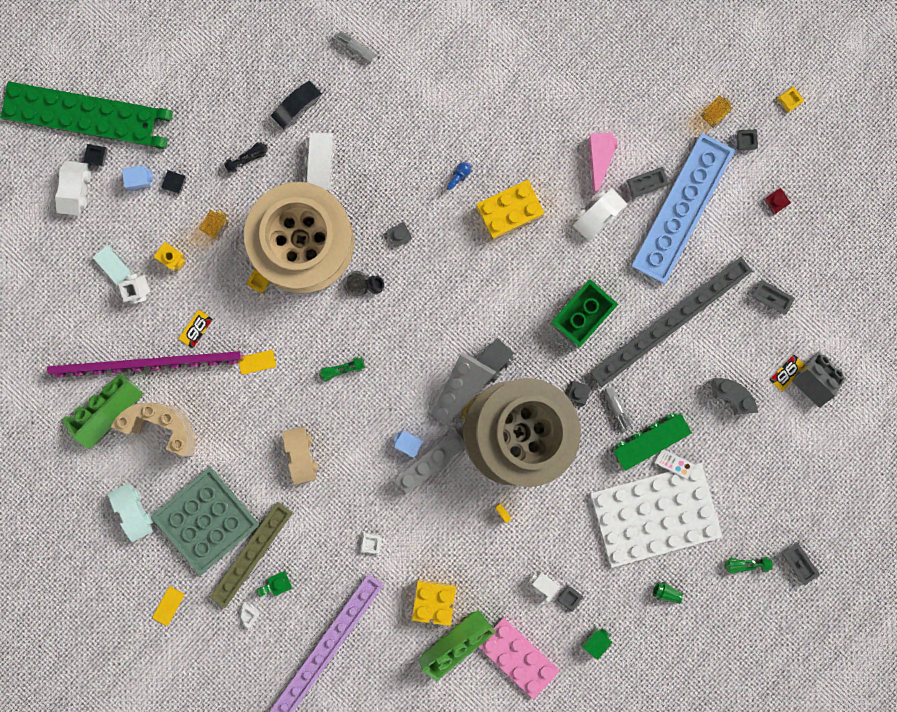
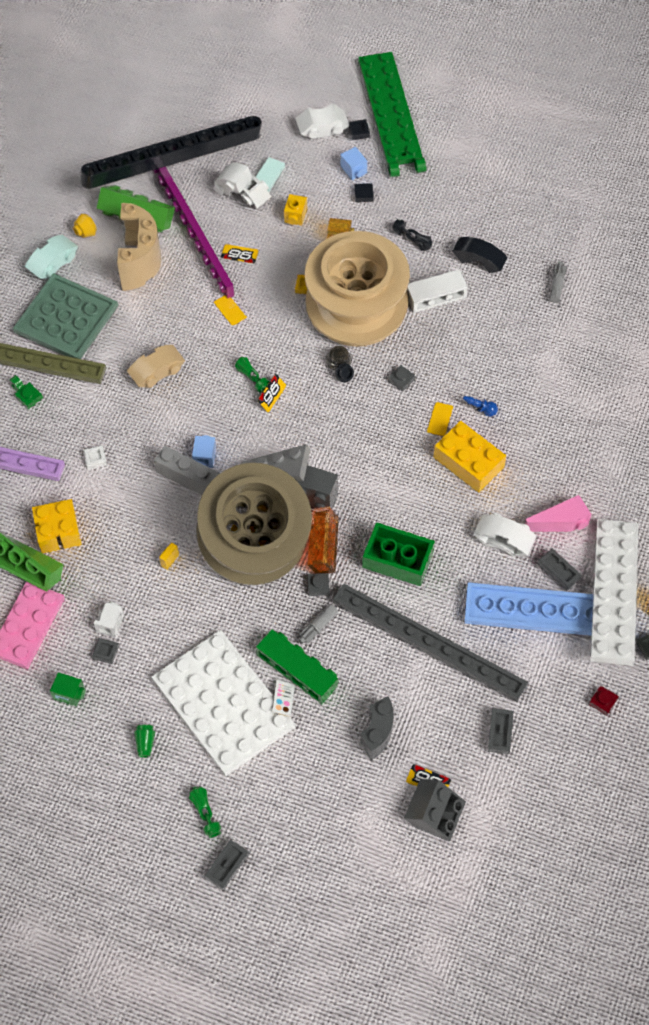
camera: 75 degrees right, 25 degrees down
none -> yellow cone [73,213,97,238]
none -> black beam [81,116,262,189]
none -> white brick [214,162,252,197]
none -> sticker [258,374,286,412]
none -> clear orange brick [307,507,339,574]
none -> yellow sticker [427,402,453,436]
none -> white plate [590,519,638,666]

